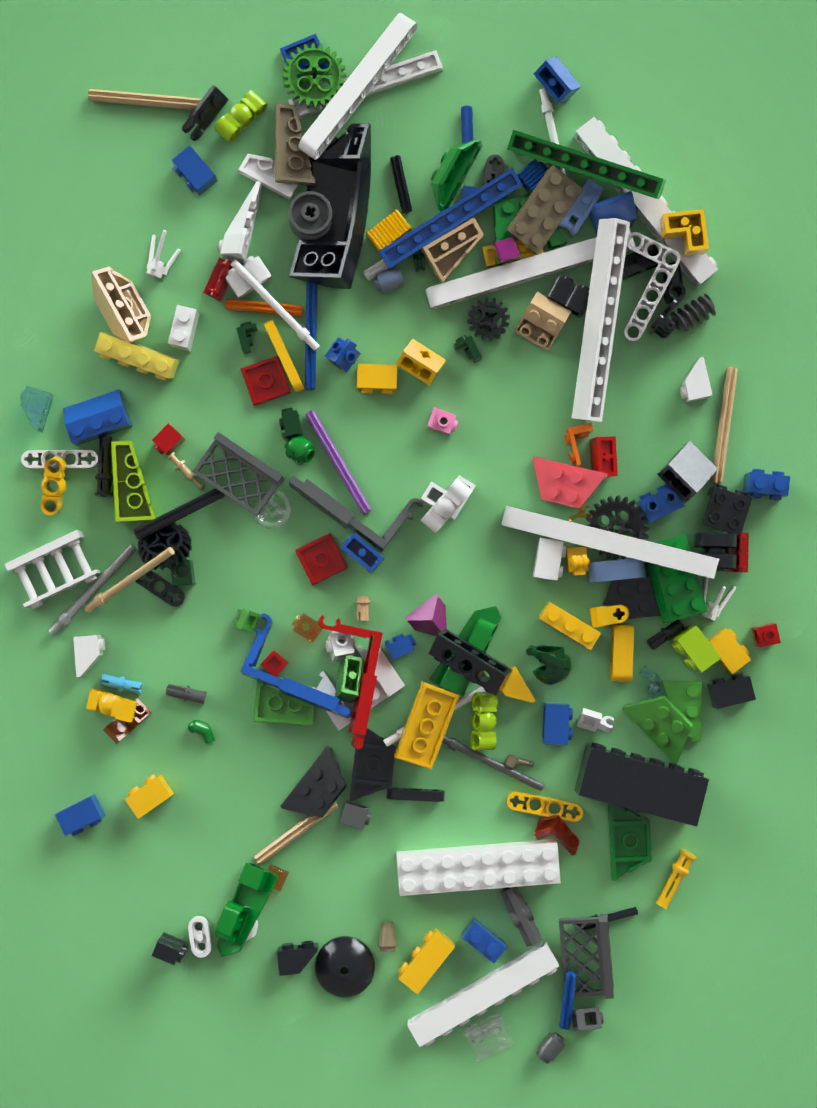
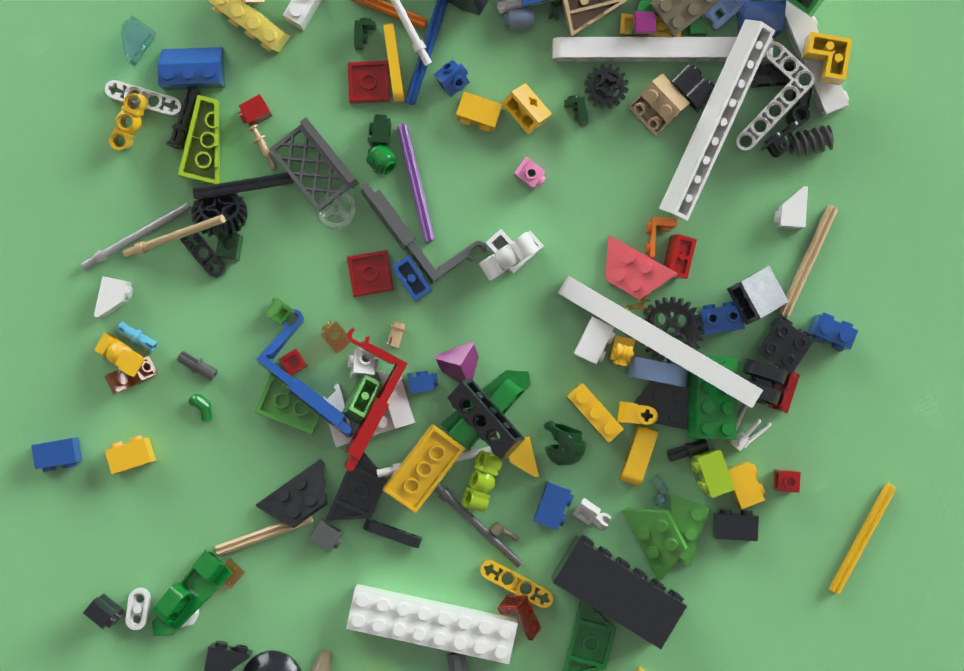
camera: 20 degrees right, 0 degrees up
white fence [5,530,101,609] -> none

